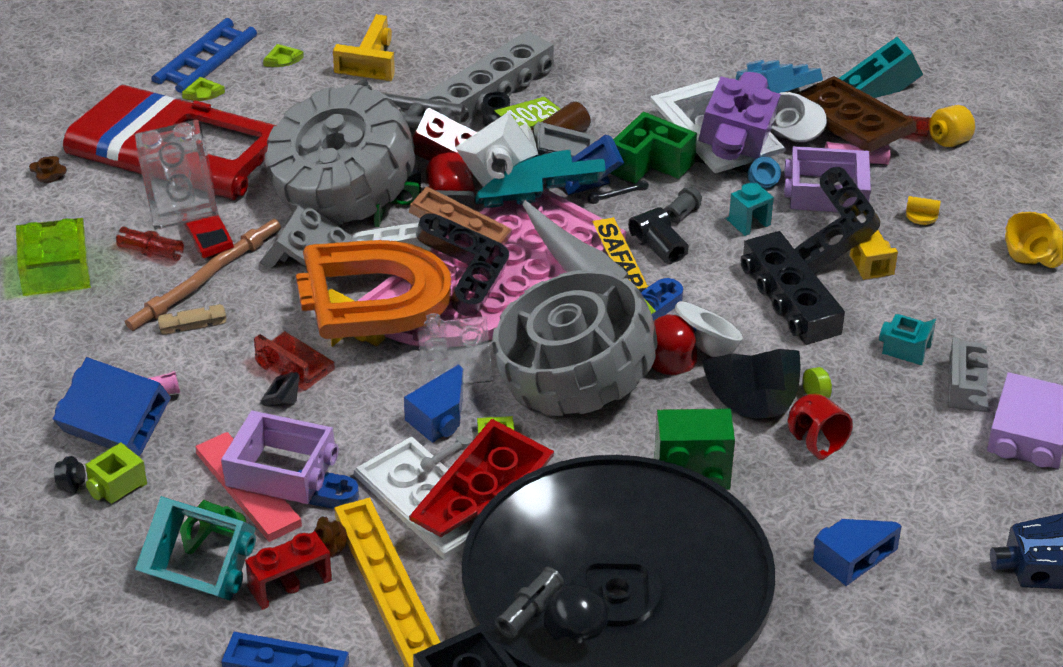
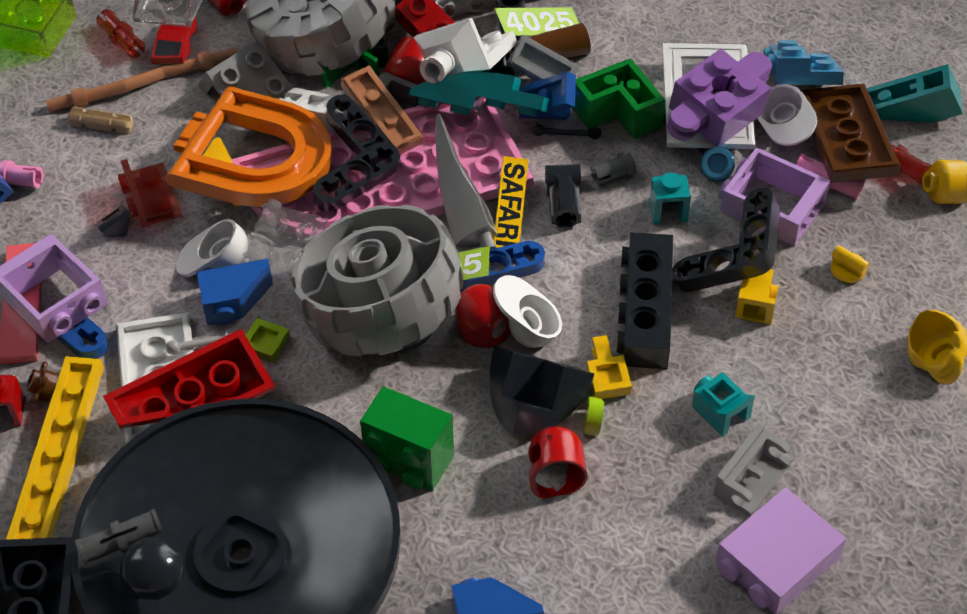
camera: 30 degrees right, 10 degrees up
none -> white cap [176,219,249,277]
none -> yellow plate [586,335,632,399]

